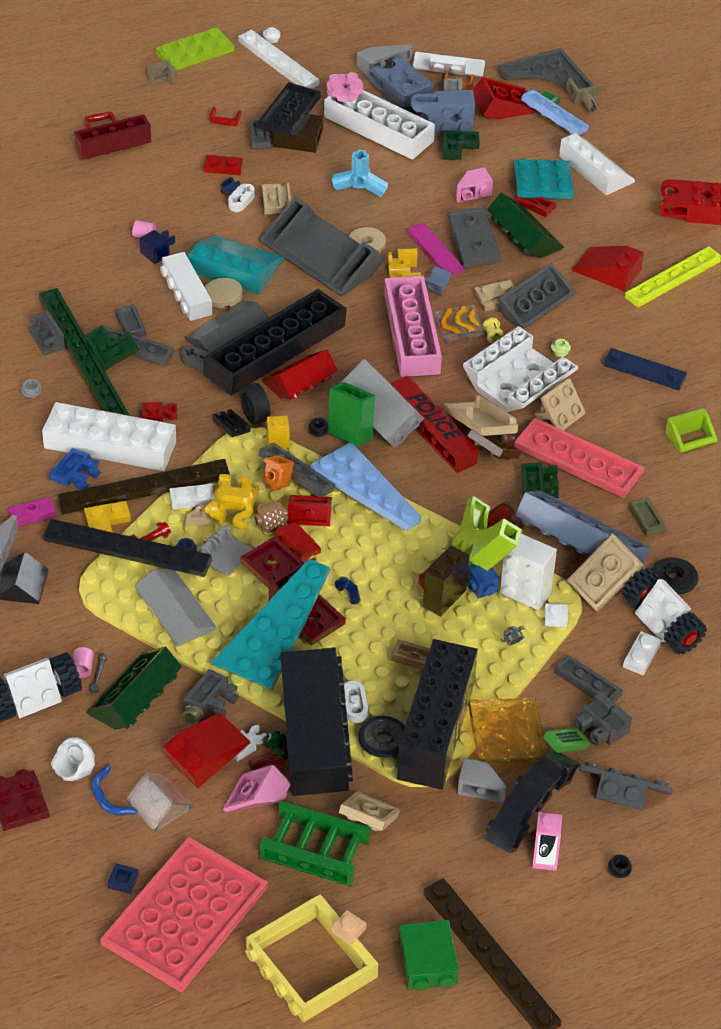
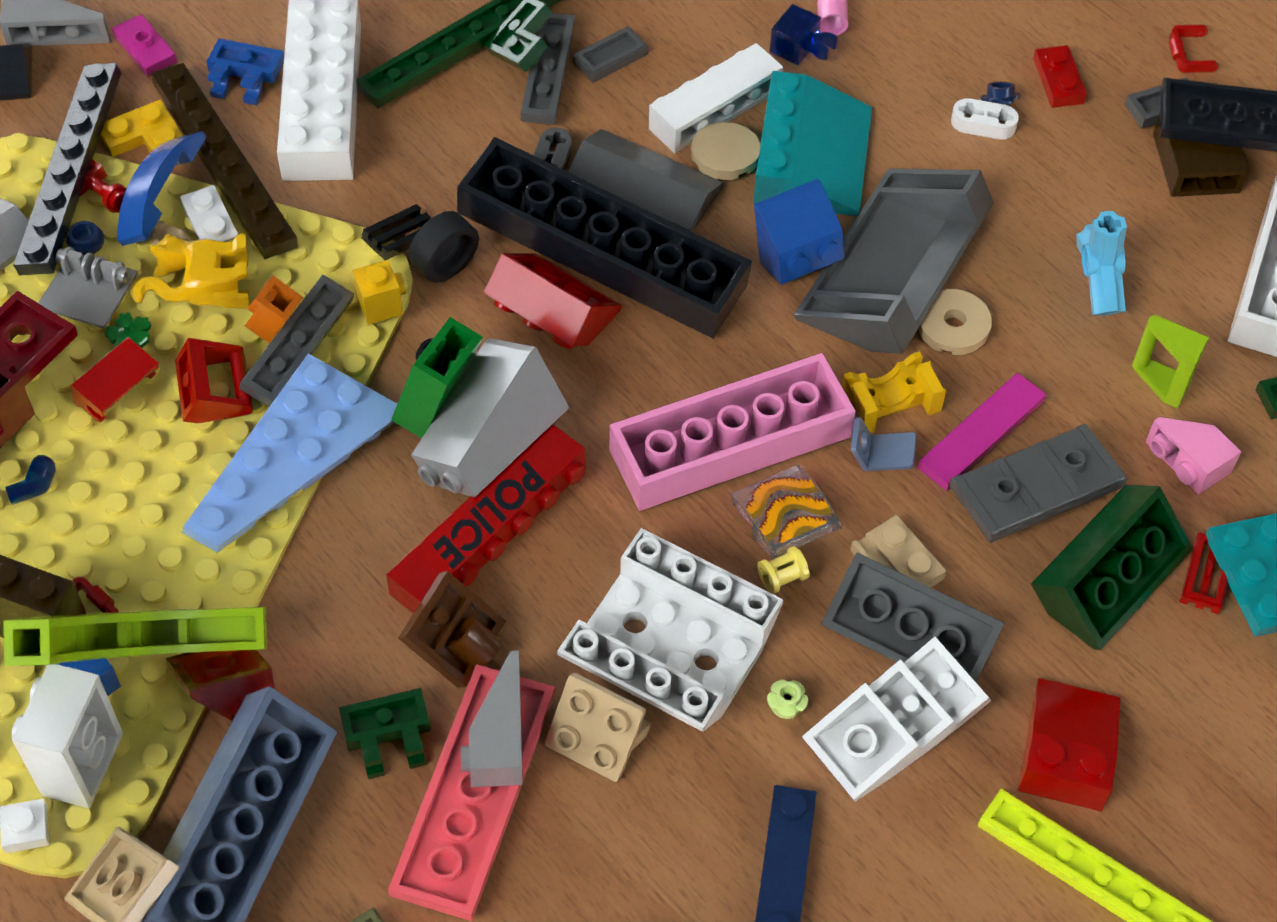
camera: 75 degrees right, 10 degrees up
red plate [142,402,178,422] -> none
medium nougat head [254,501,288,532] -> none
tan plate [262,183,291,215] -> none
tan container [443,396,518,436] -> none
none -> green plant [104,312,151,348]
none -> blue slope [117,131,207,246]
none -> light grey slope [461,651,523,787]
none -> blue slope [754,178,844,285]
none -> white slope [802,637,991,802]
none -> lime tile [1132,315,1209,409]

